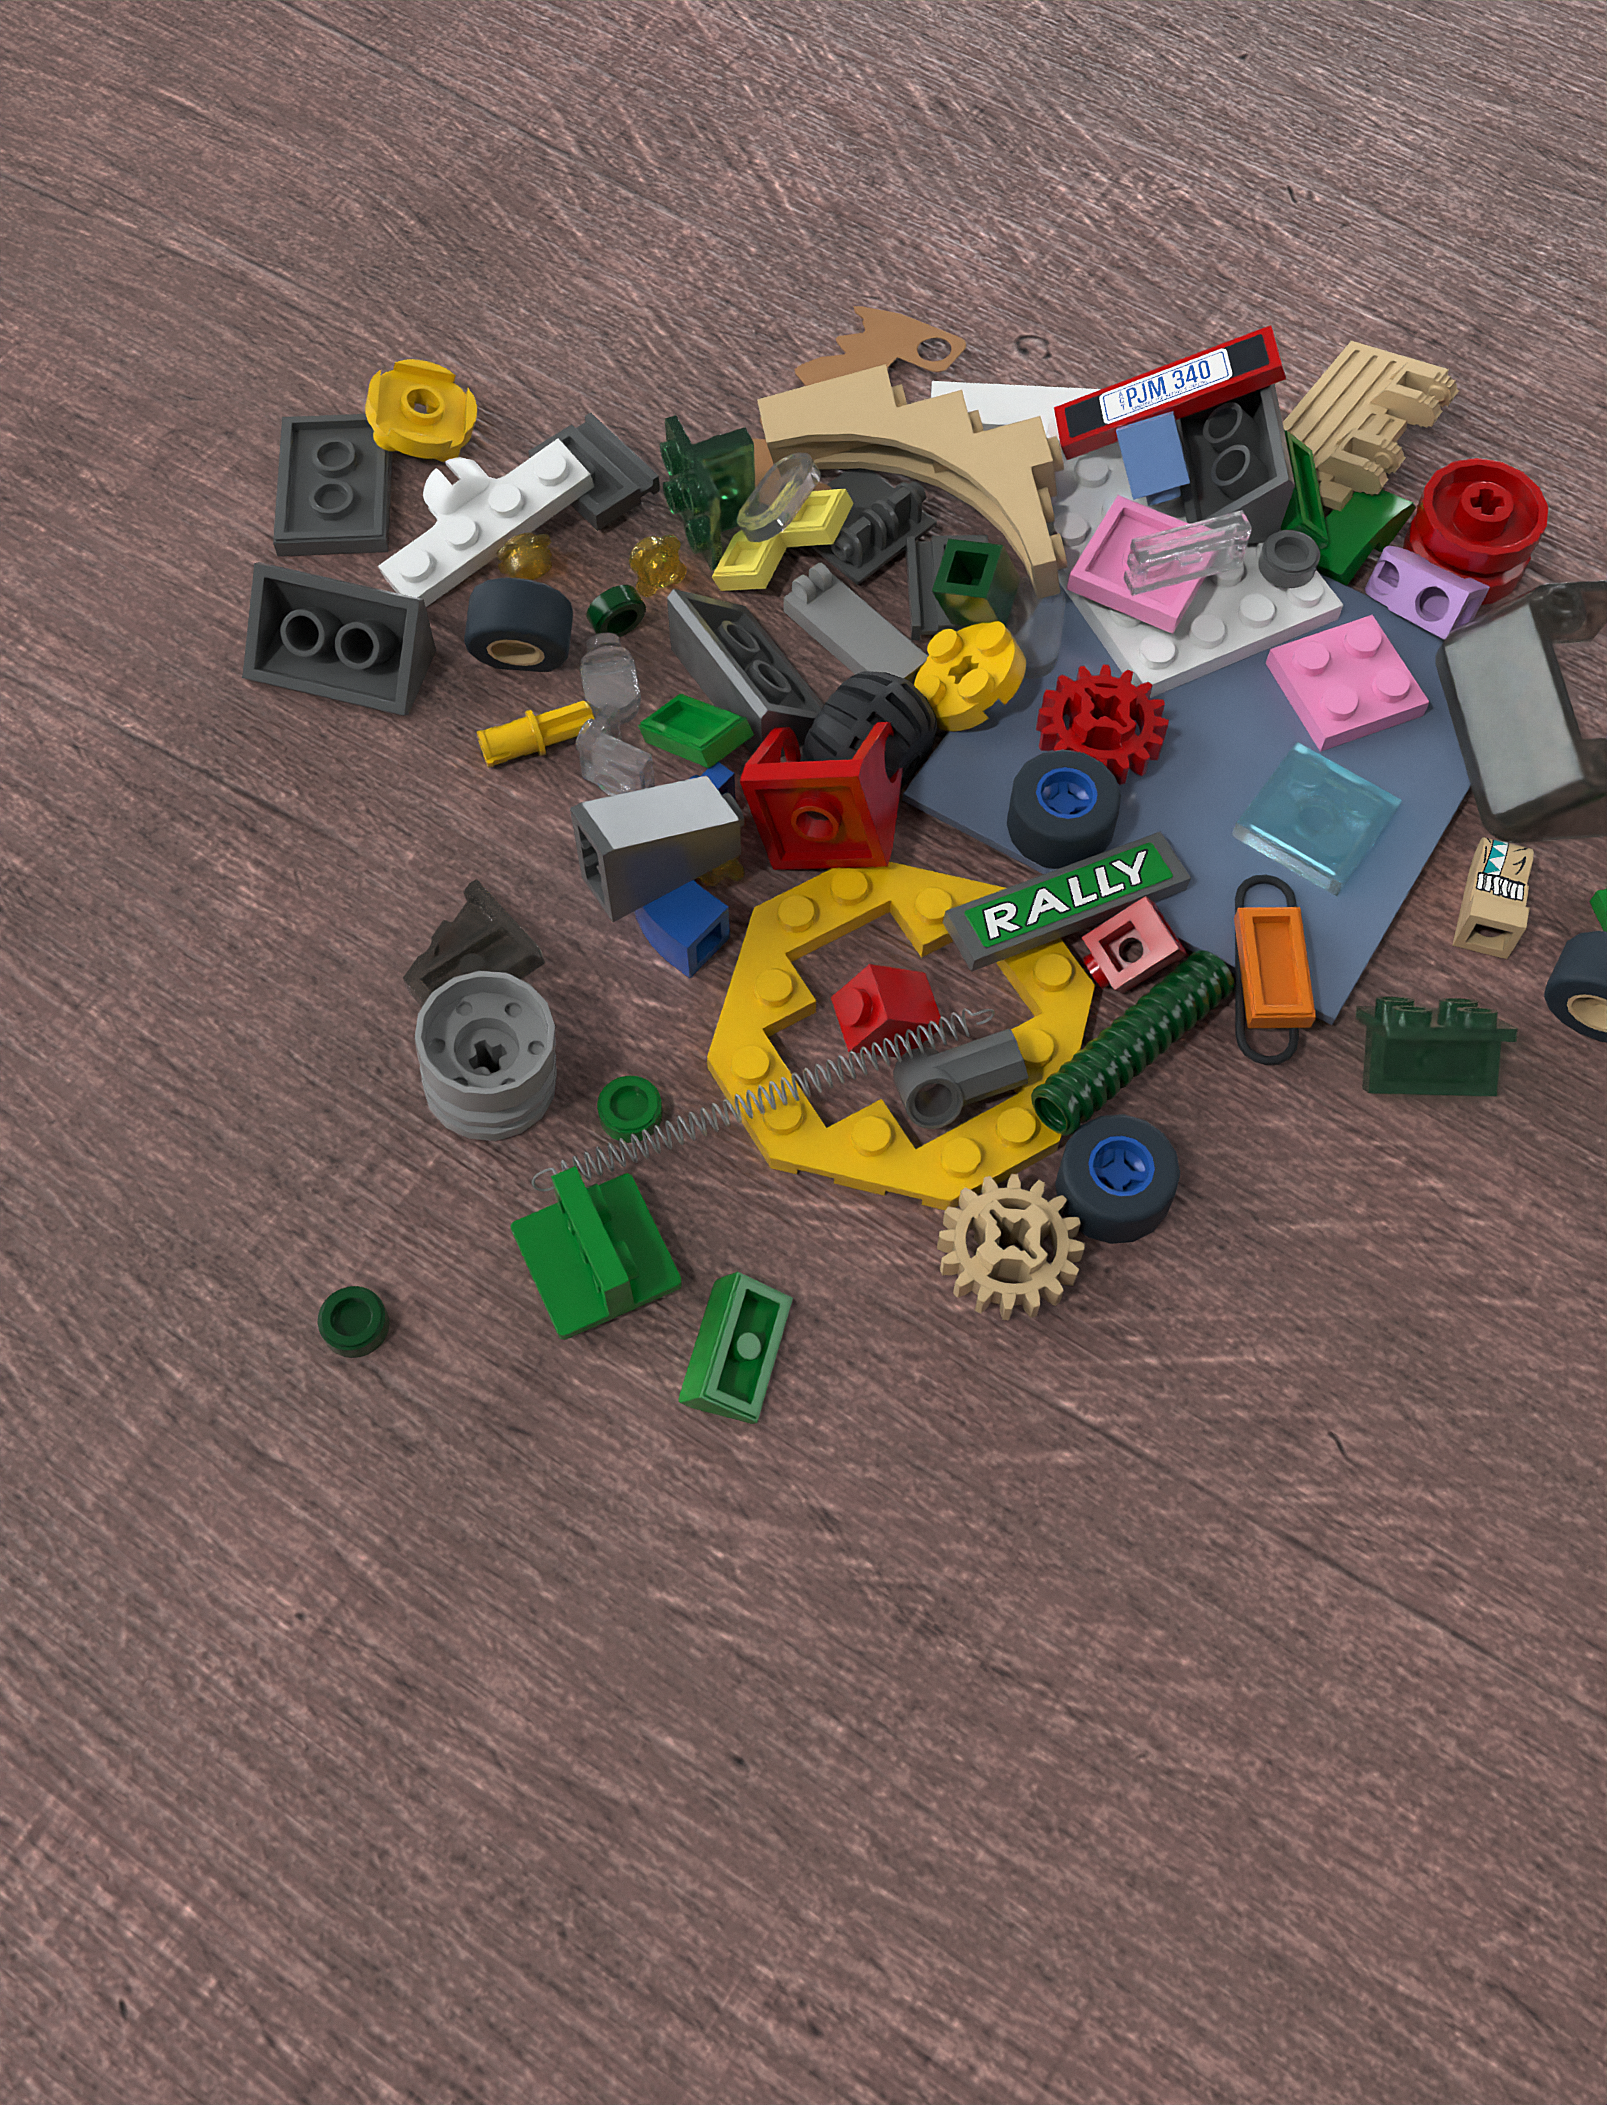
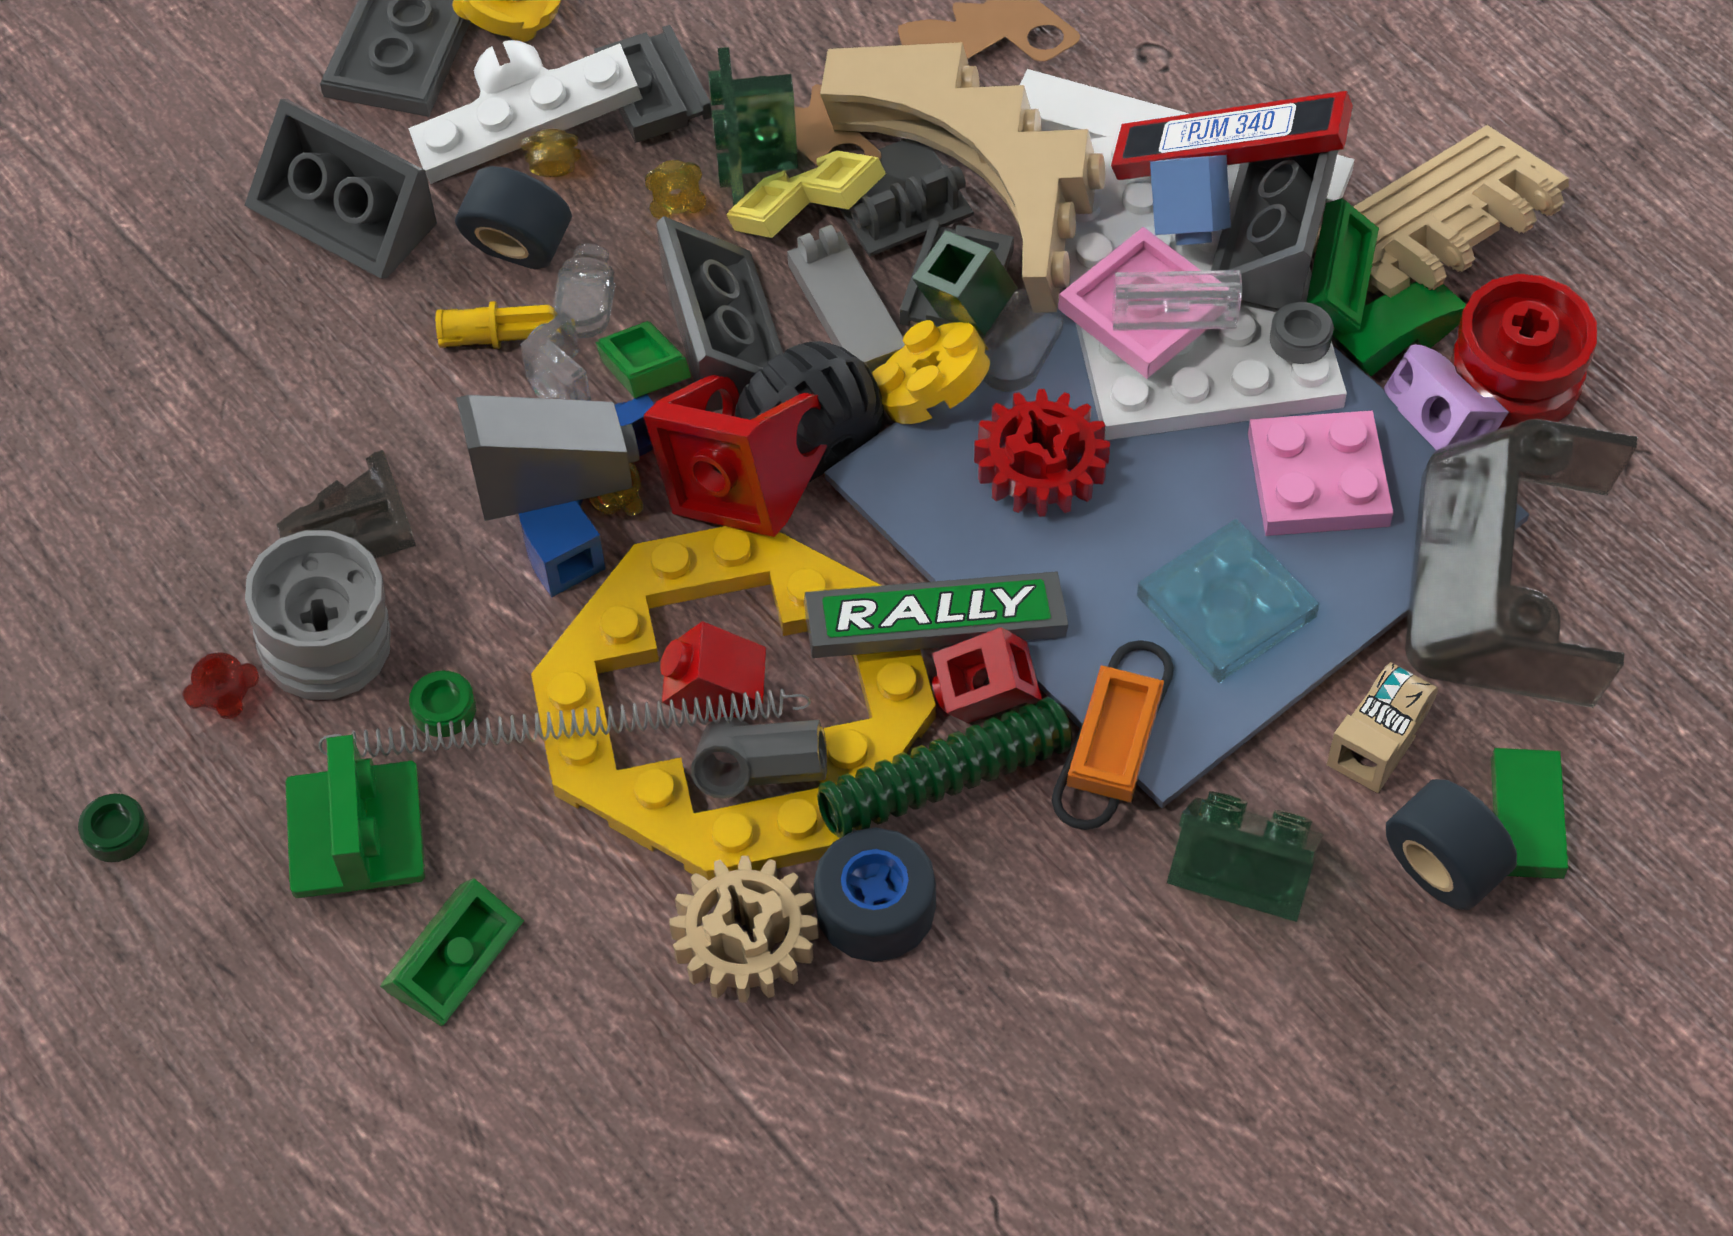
camera: 20 degrees right, 5 degrees down
dark green tile [586,585,646,639] -> none
clear tile [737,452,821,542] -> none
black wheel [1006,750,1121,869] -> none
none -> clear red plate [183,652,259,719]

